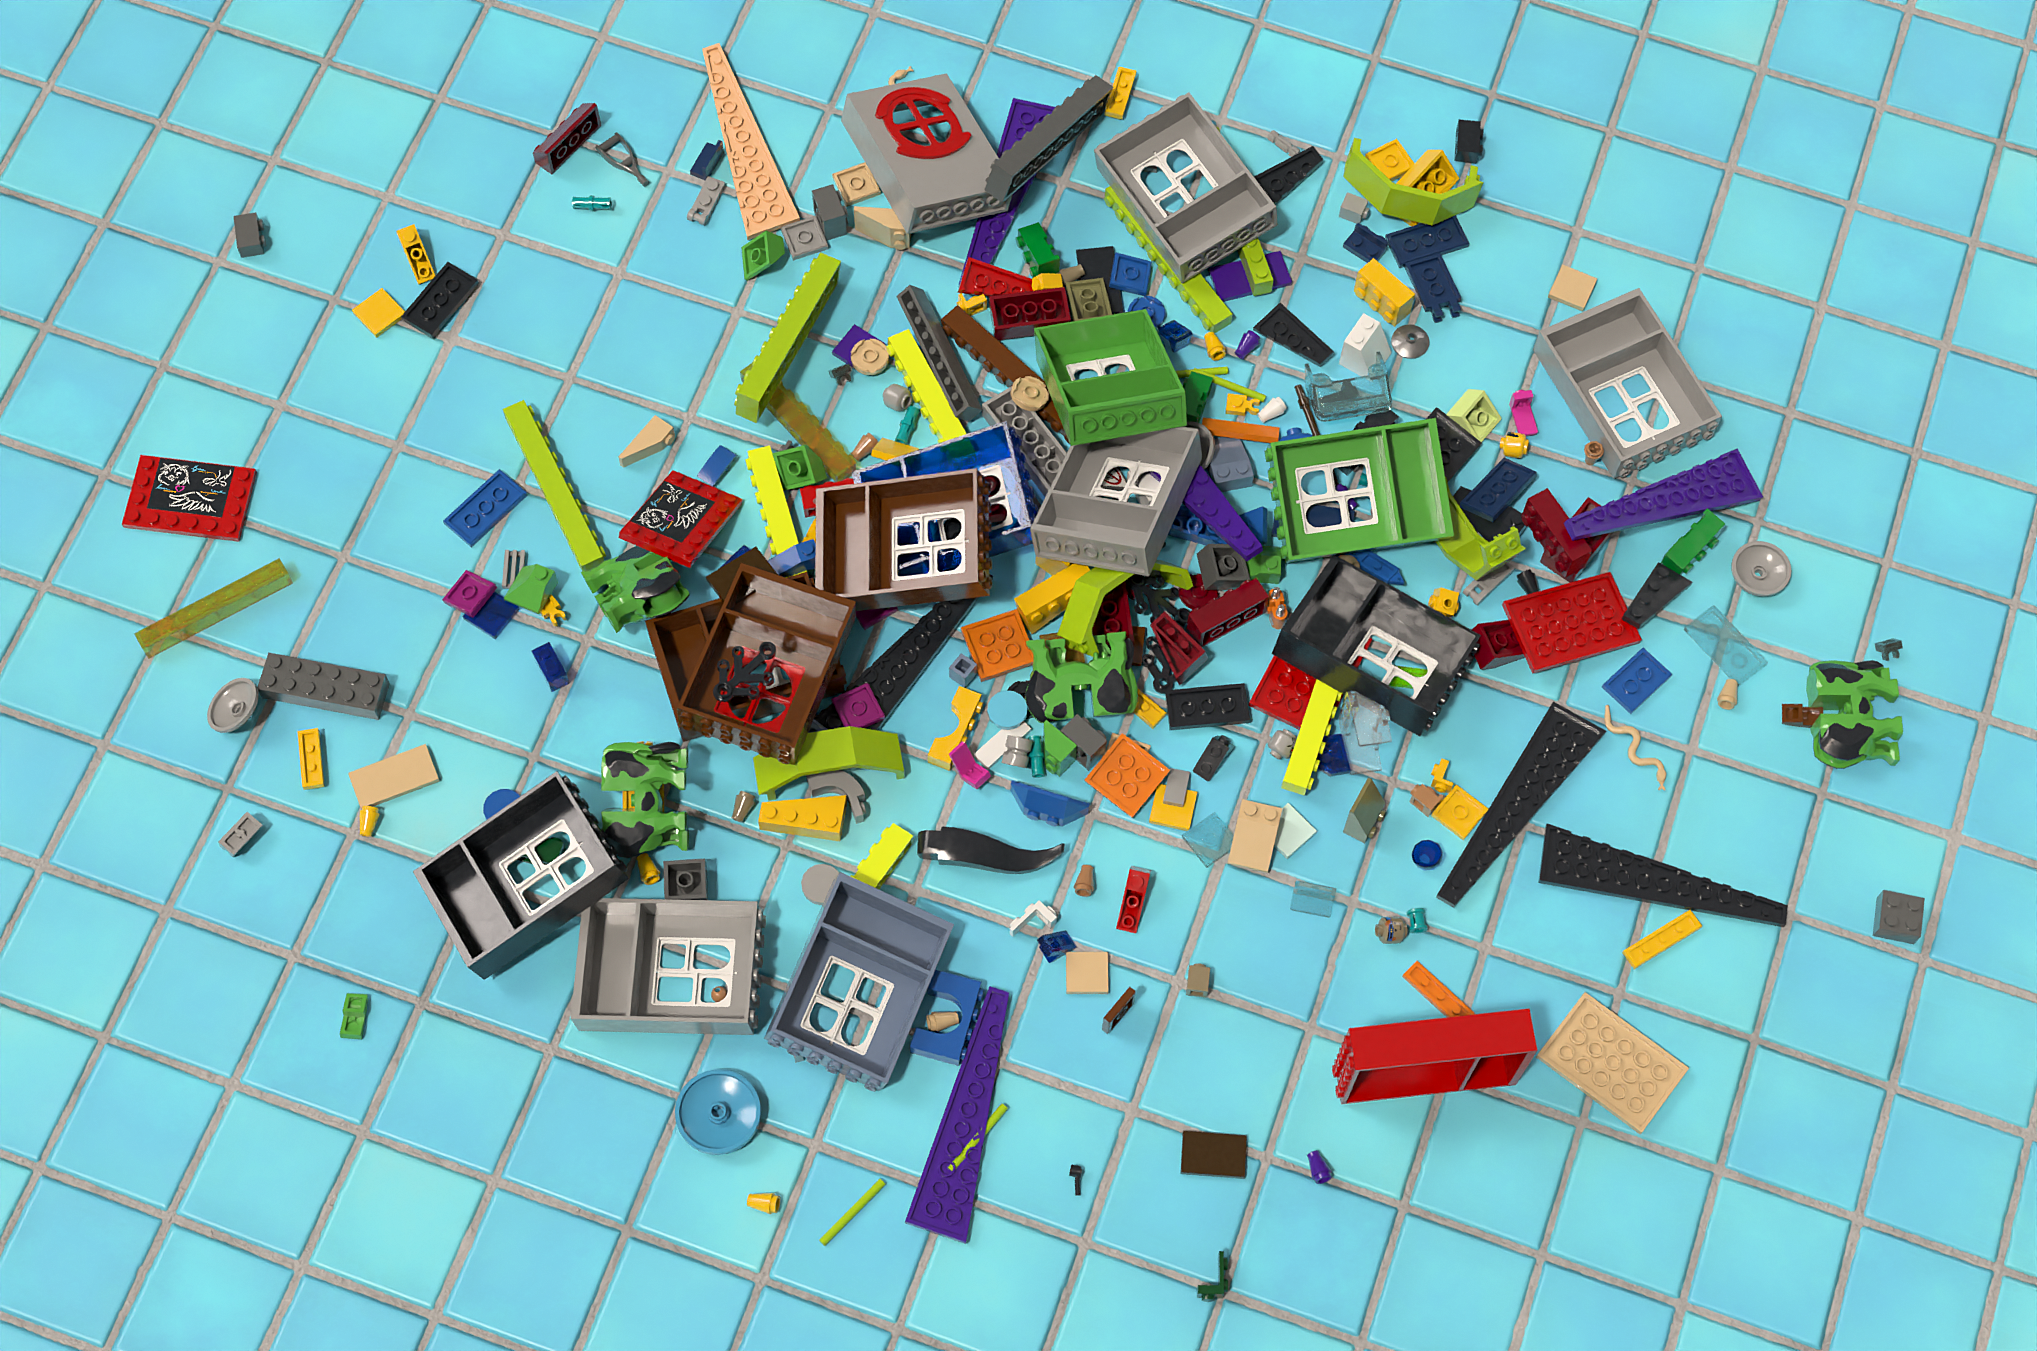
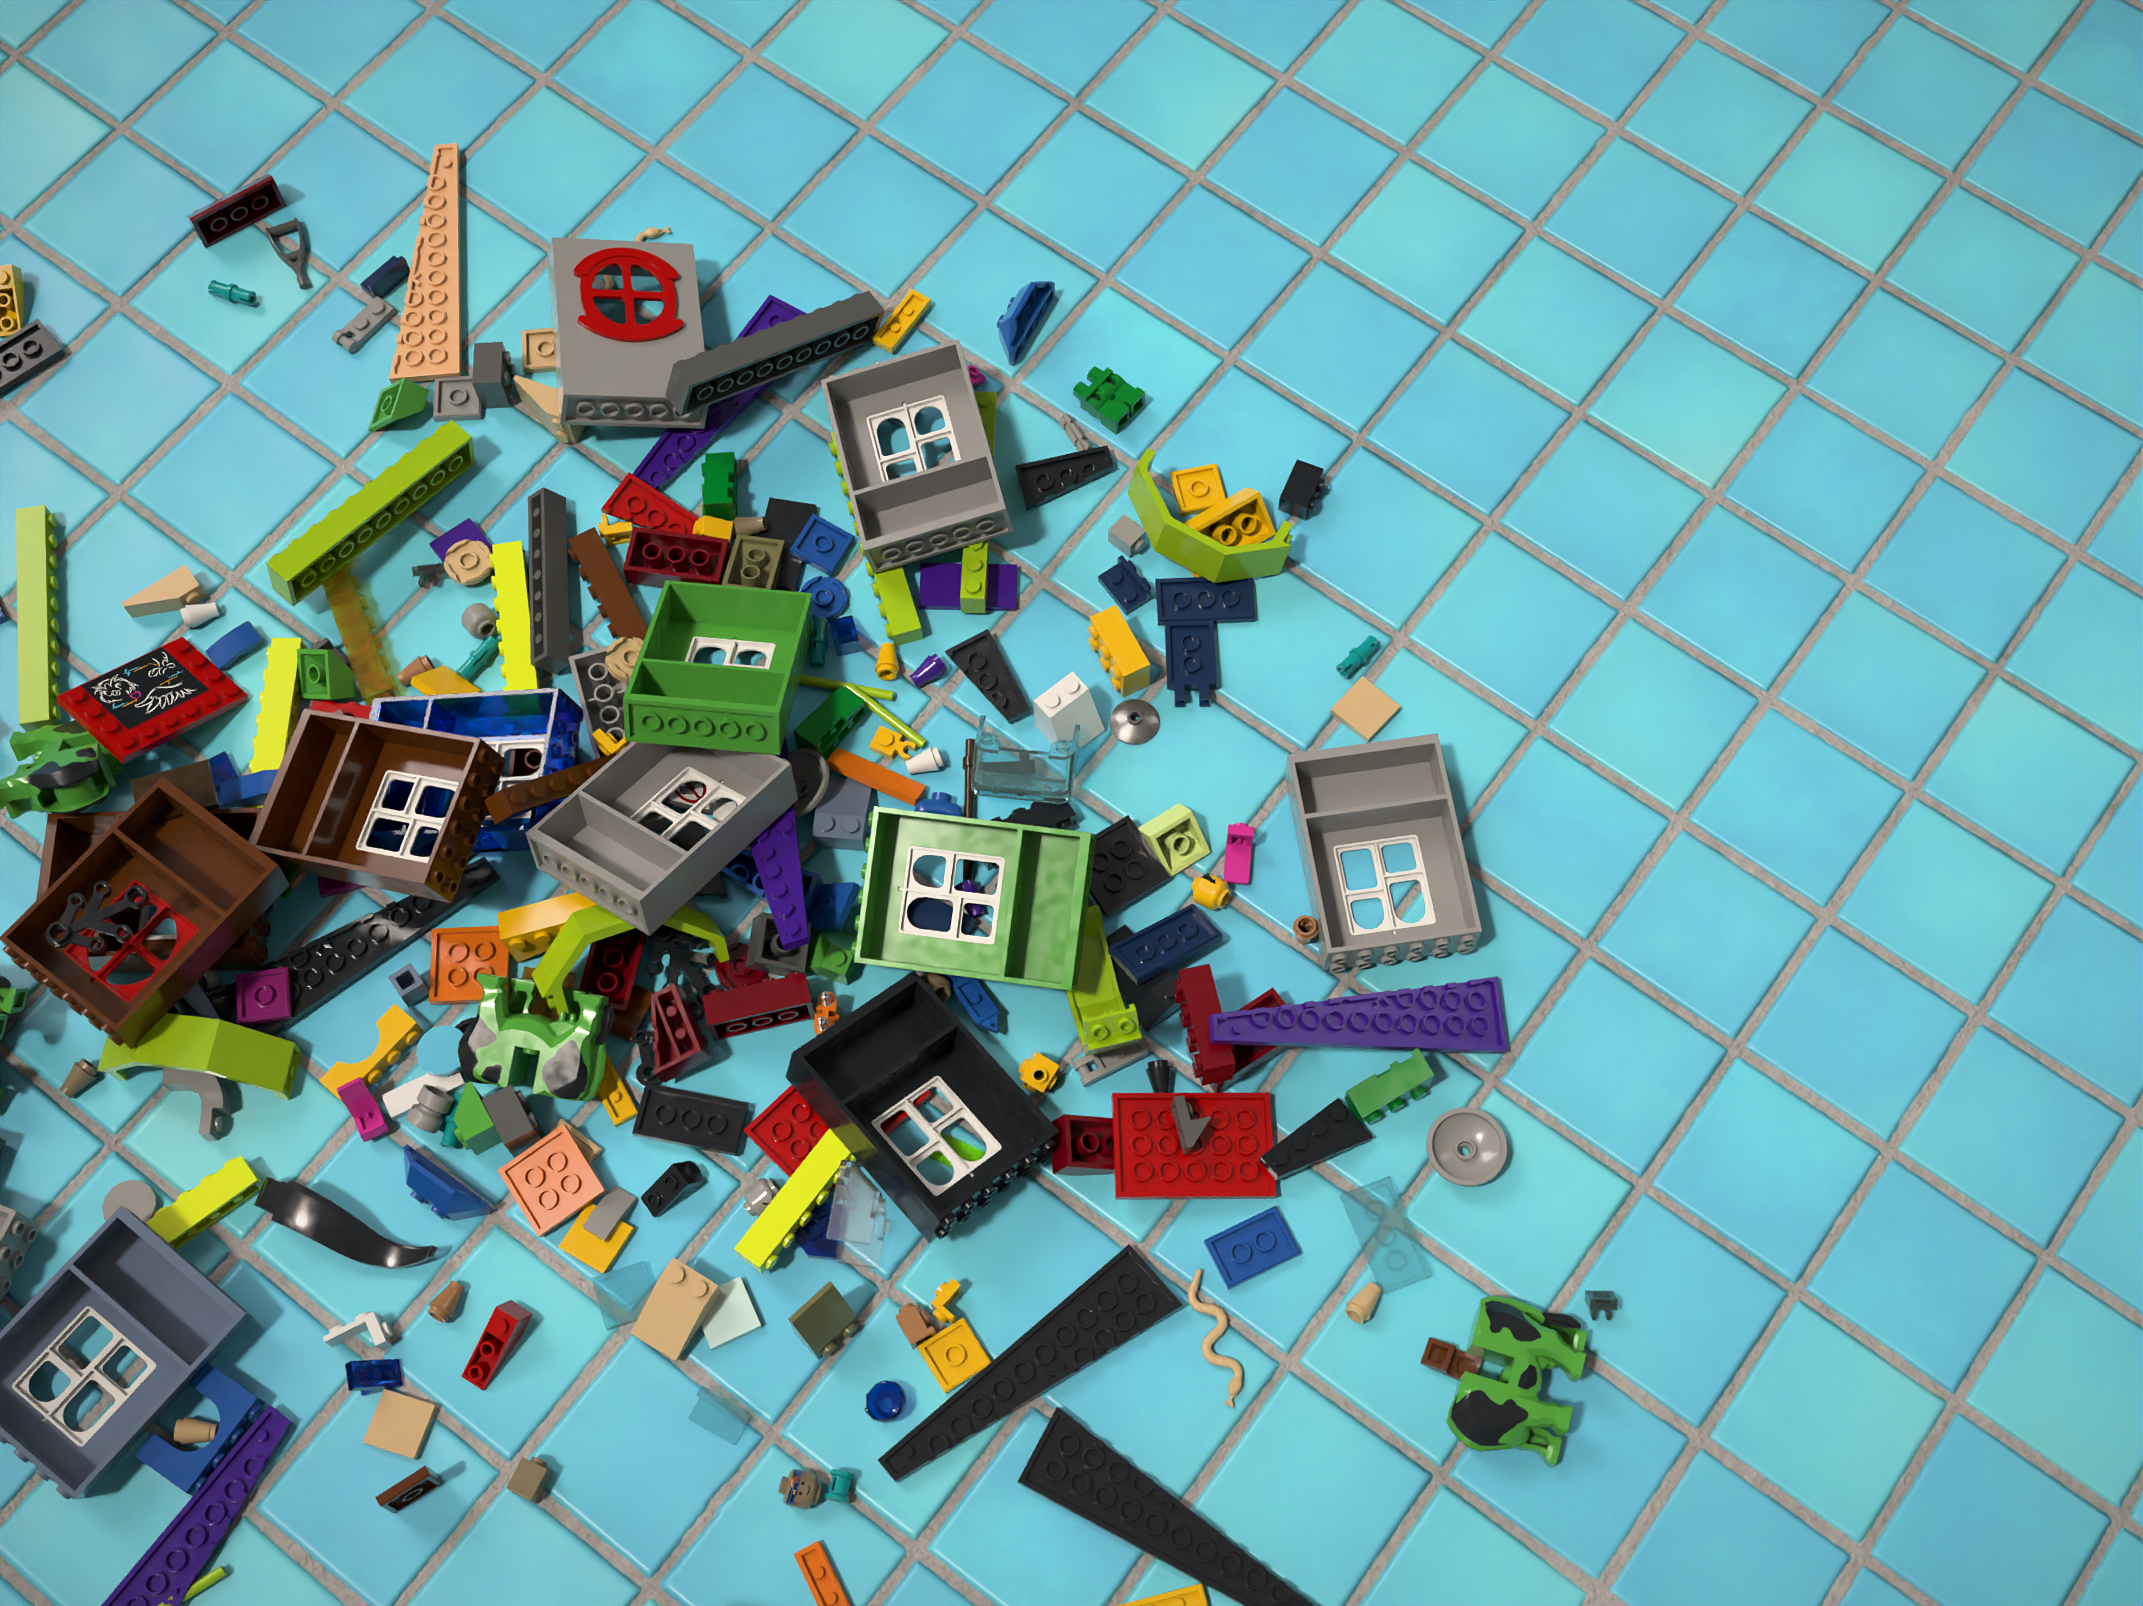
camera: 20 degrees right, 0 degrees up
yellow wedge [758,795,847,841] -> none
none -> white cone [180,602,219,628]
none -> reddish brown arch [484,753,616,824]
none -> yellow bracket [592,728,631,756]
none -> blue wedge [997,281,1055,366]
none -> green hips [1073,366,1145,435]
none -> dark grey slope [1170,1095,1211,1155]
none -> teal pin [1336,635,1380,678]

